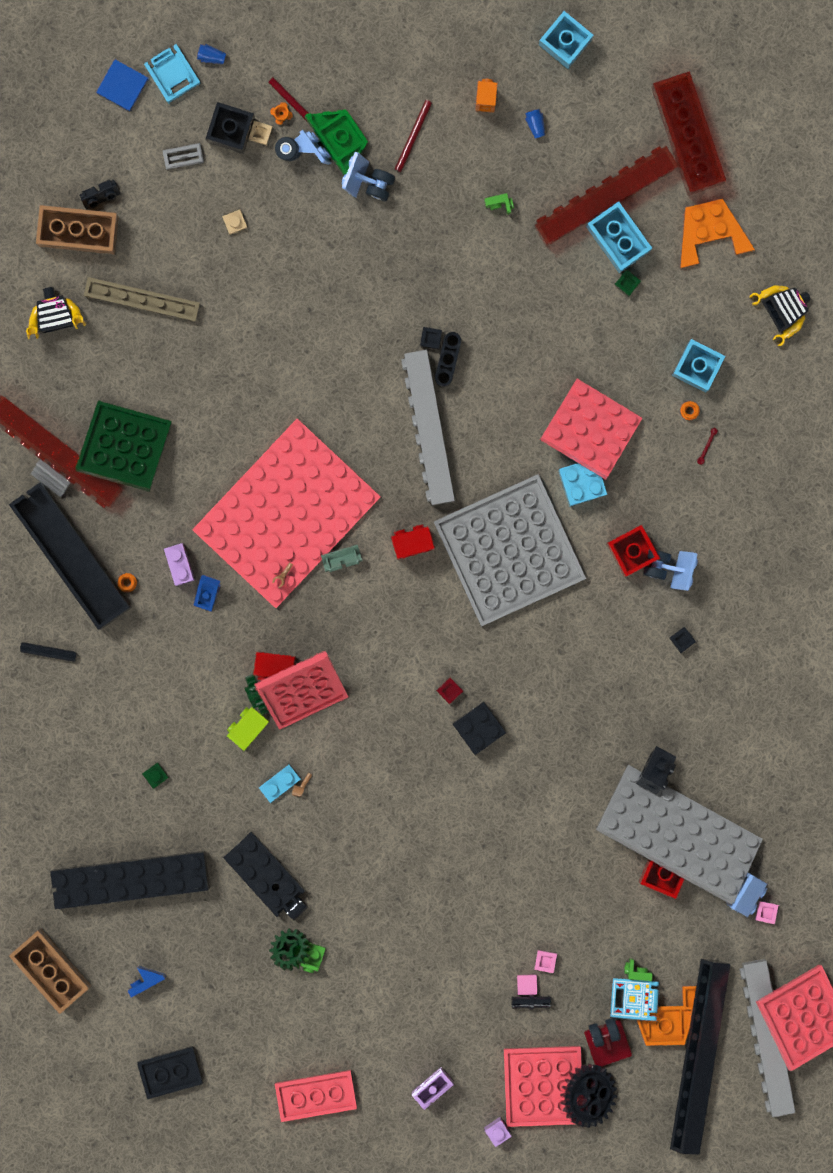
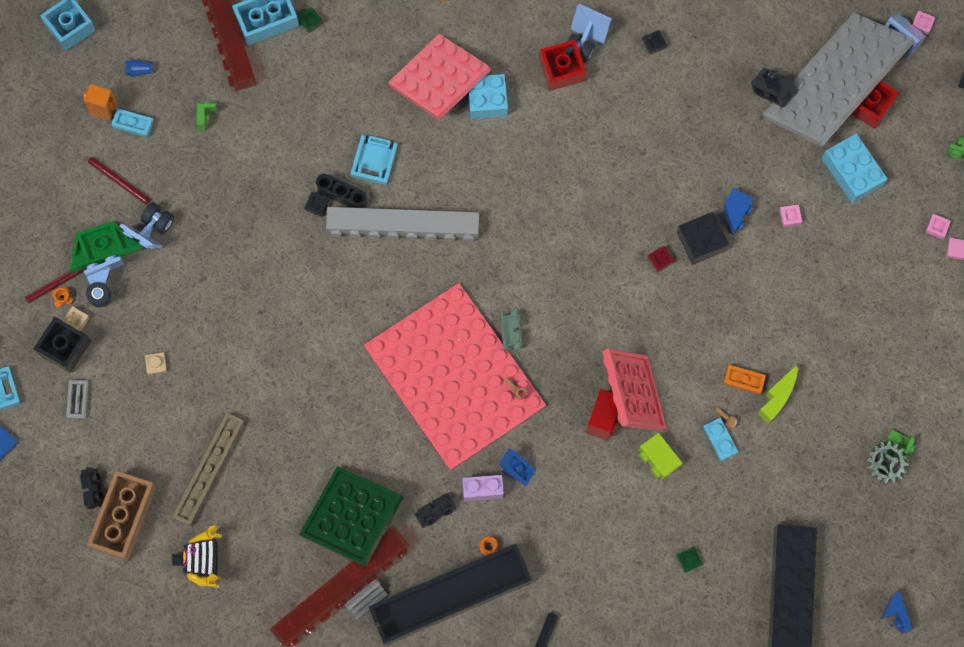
camera: 80 degrees left, 15 degrees down
black hinge [223,832,308,921] -> none
dark green gear [244,673,269,715] -> none
red brick [391,524,435,560] -> none
light grey plate [434,474,586,626] -> none
none -> medium azure plate [111,108,154,138]
none -> medium azure container [350,134,398,185]
none -> black hinge [414,494,456,528]
none -> blue slope [723,188,754,235]
none -> orange plate [723,365,766,395]
none -> lime slope [758,366,798,425]
none -> bright pink plate [779,204,802,227]
none -> medium azure brick [821,134,887,204]

